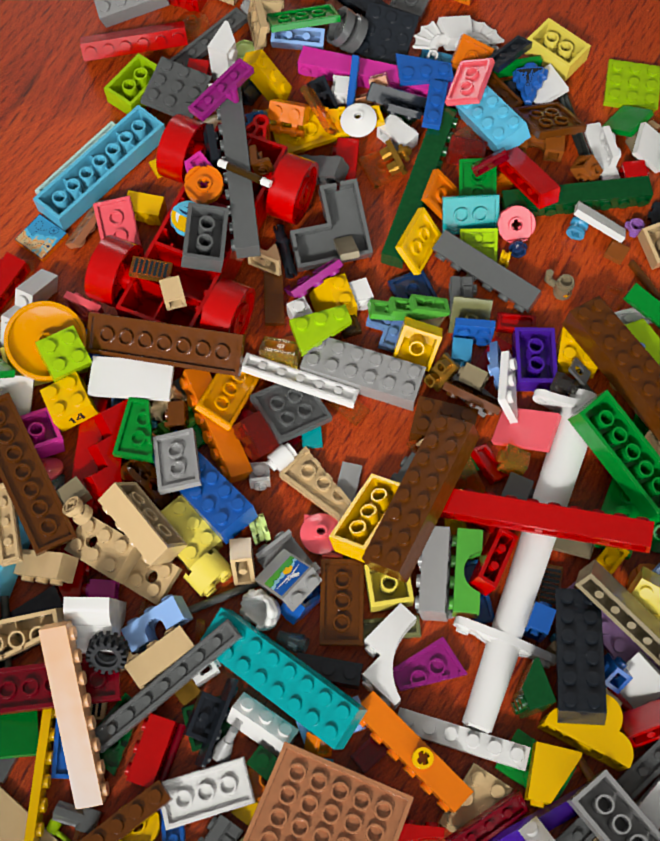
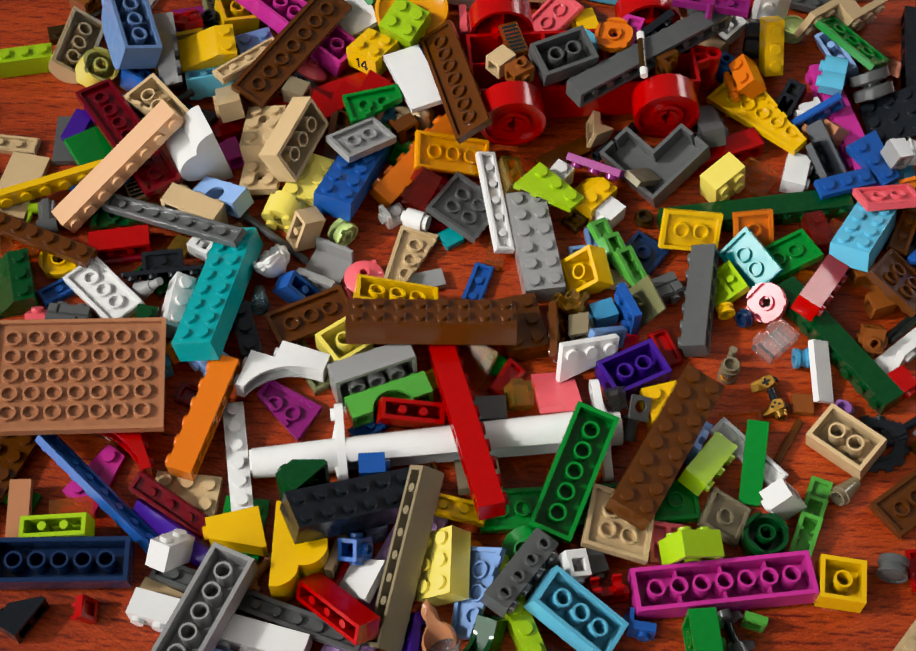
camera: 60 degrees right, 10 degrees down
tan wheel [62,496,93,526] -> none
black tyre [85,631,129,674] -> none
light grey panel [254,549,322,612] -> none
clear orange tile [300,85,339,136] -> none
white dish [340,103,377,138] -> none
pearl gold hips [379,139,412,175] -> none
yellow bush [412,747,434,769] -> none
dark red slope [470,148,509,177] -> none
none -> blue tile [461,262,495,300]
none -> dark orange brick [504,55,536,83]
none -> dark brown plate [634,209,654,228]
none -> light yellow brick [700,152,745,202]
none -> pearl gold piece [750,375,789,421]
none -> clear brick [751,318,800,365]
none -> medium azure brick [815,55,849,96]
none -> light grey brick [880,138,916,170]

